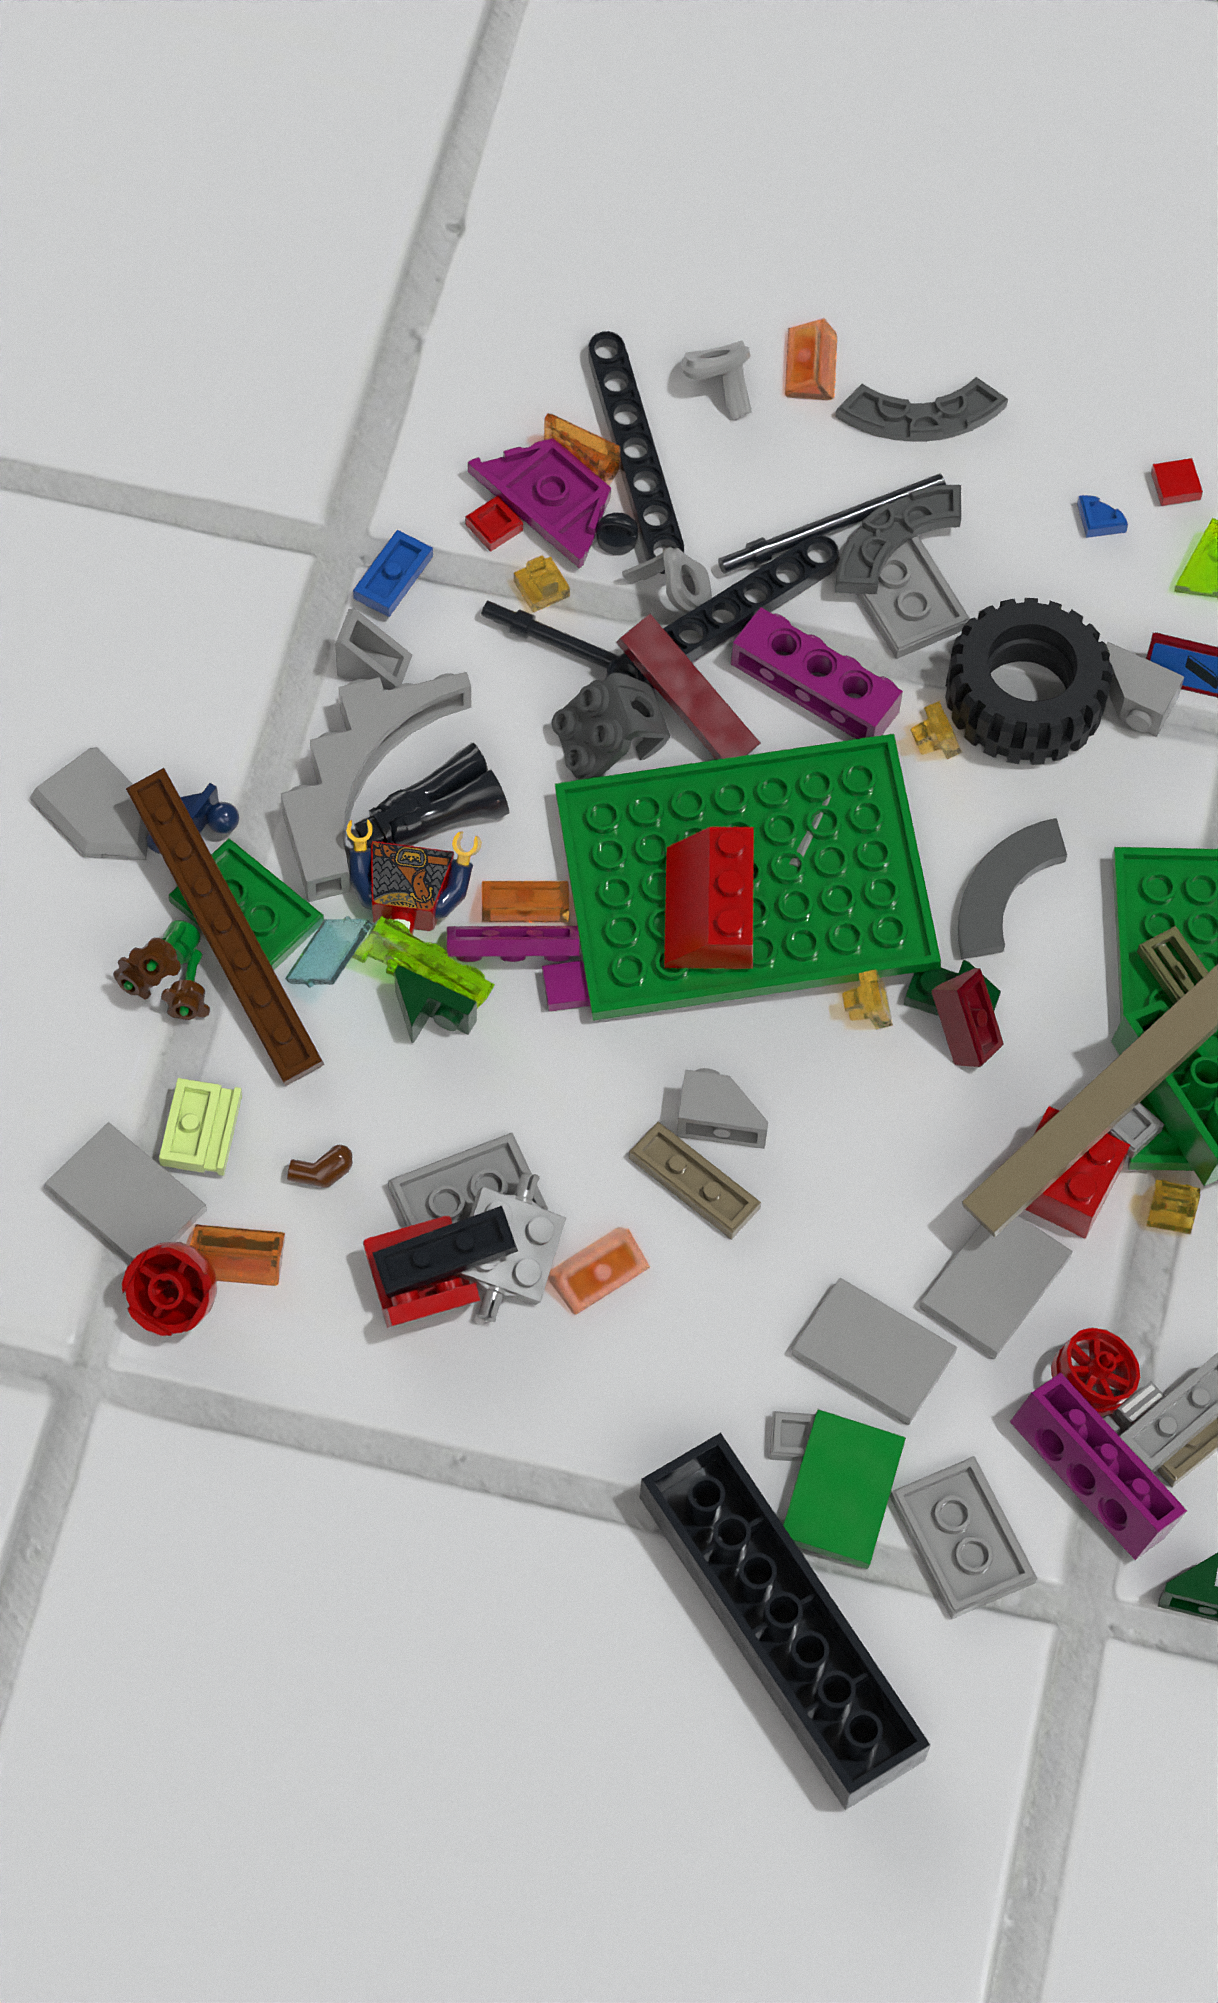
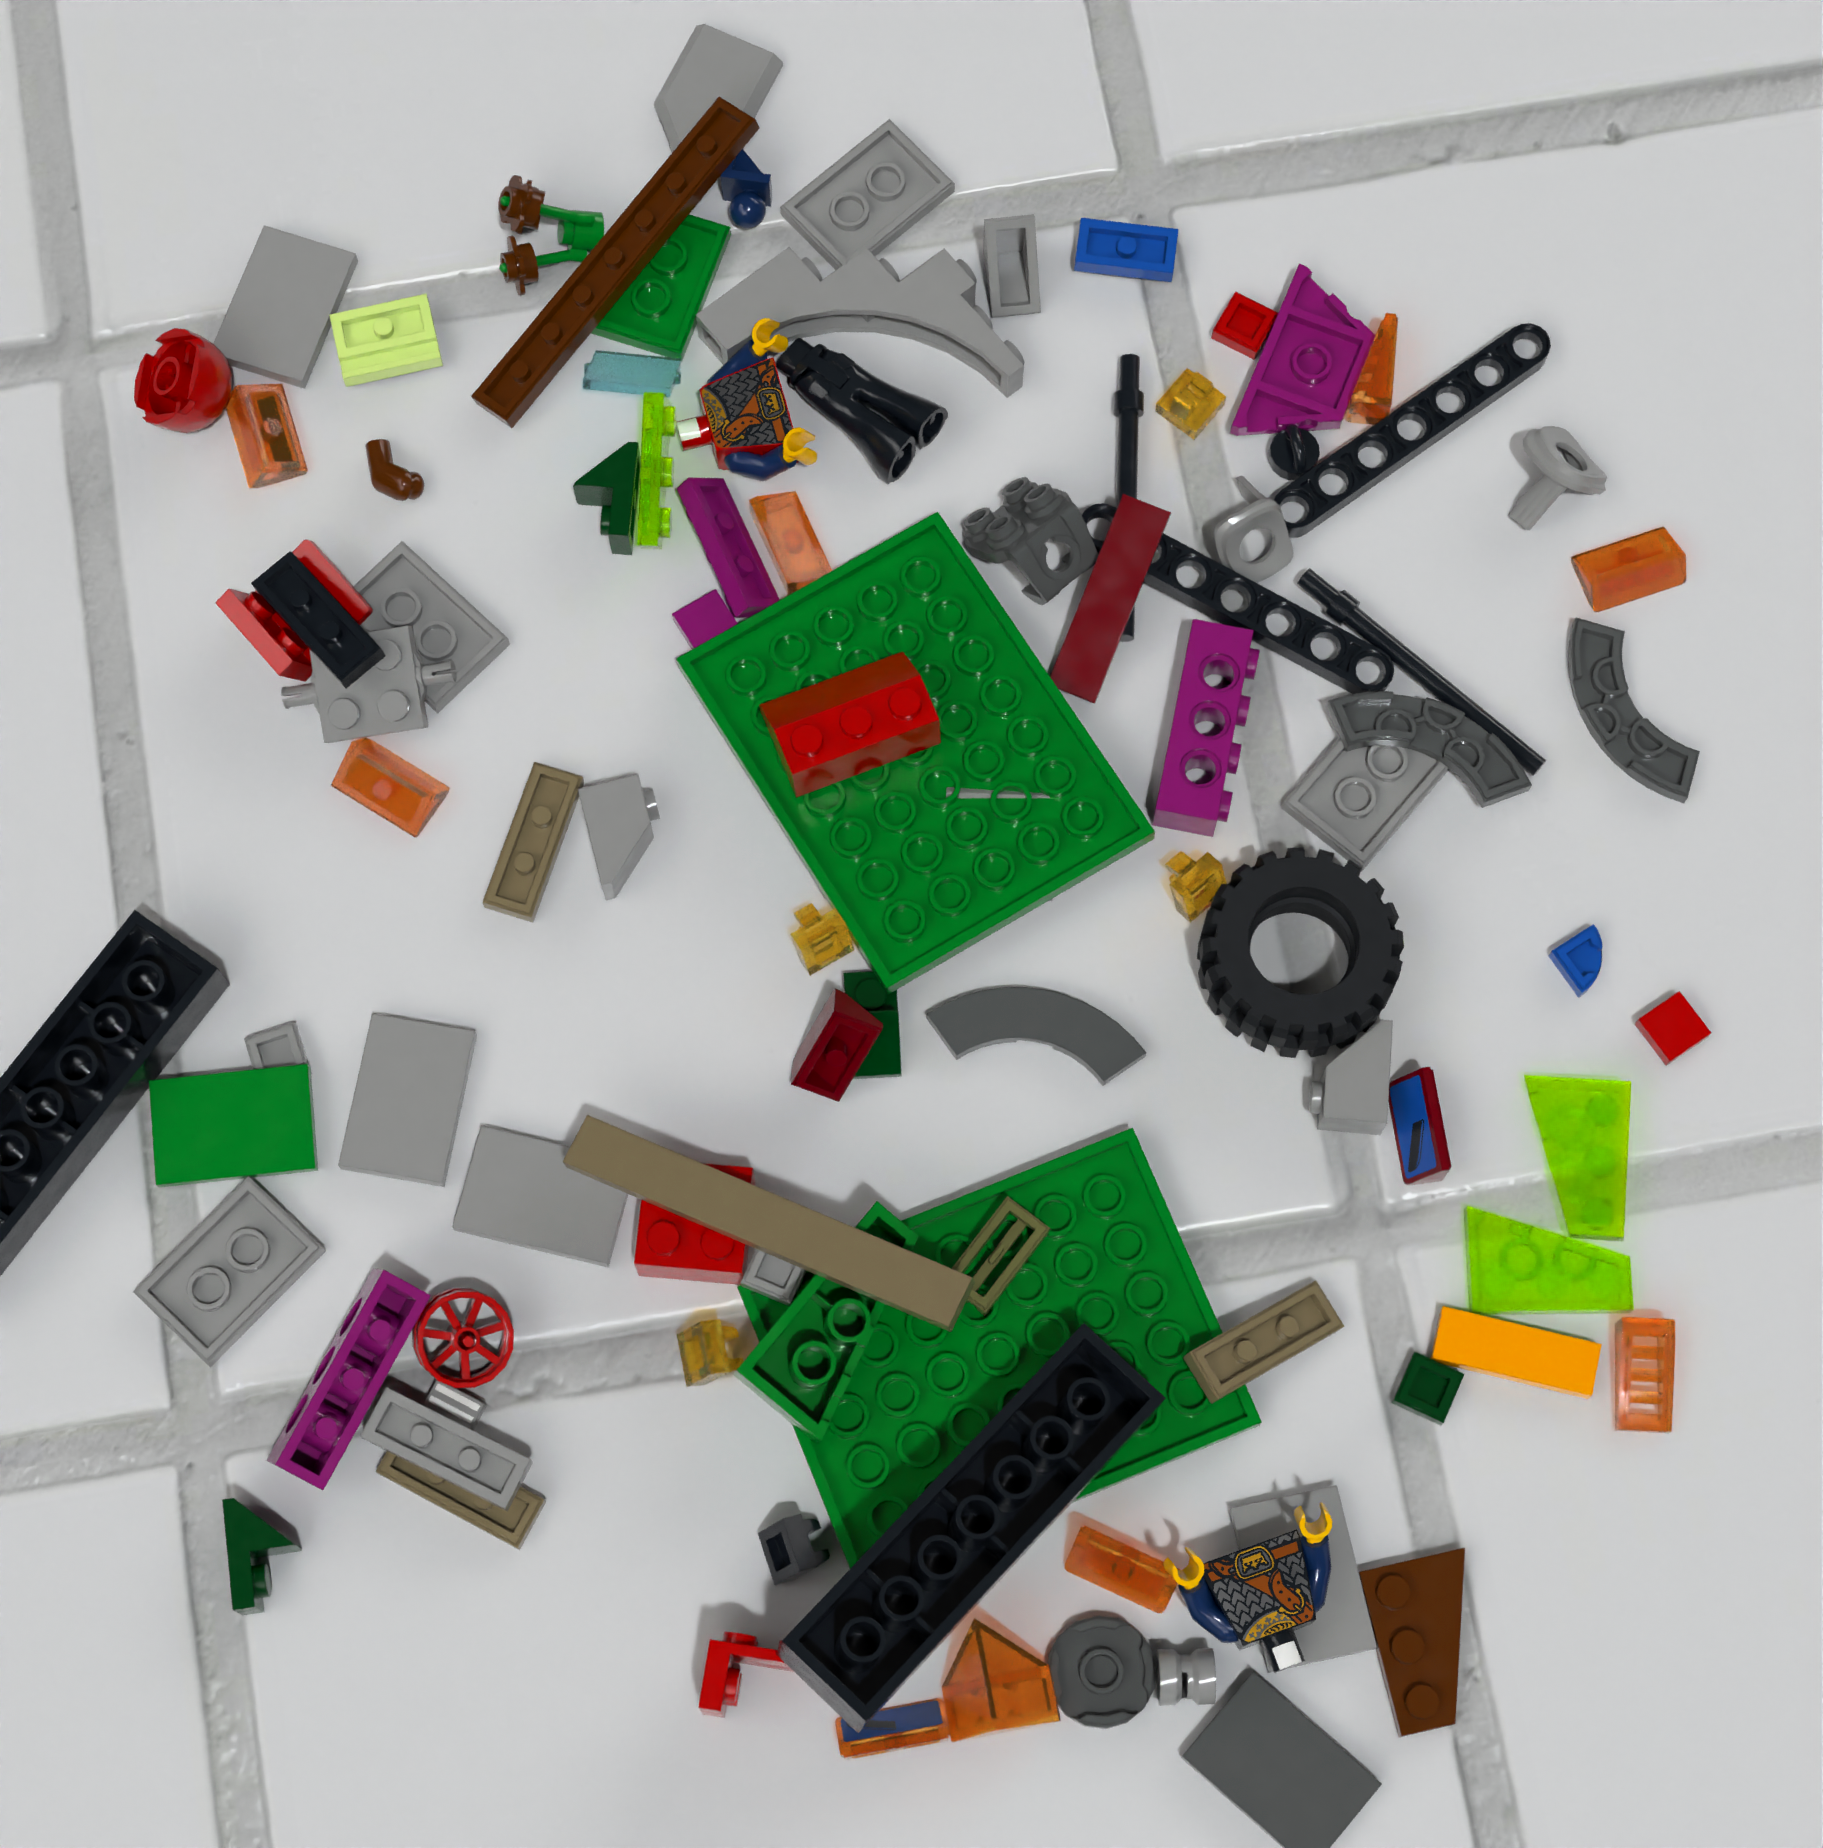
camera: 70 degrees right, 10 degrees up
none -> light grey tile [780,119,955,270]

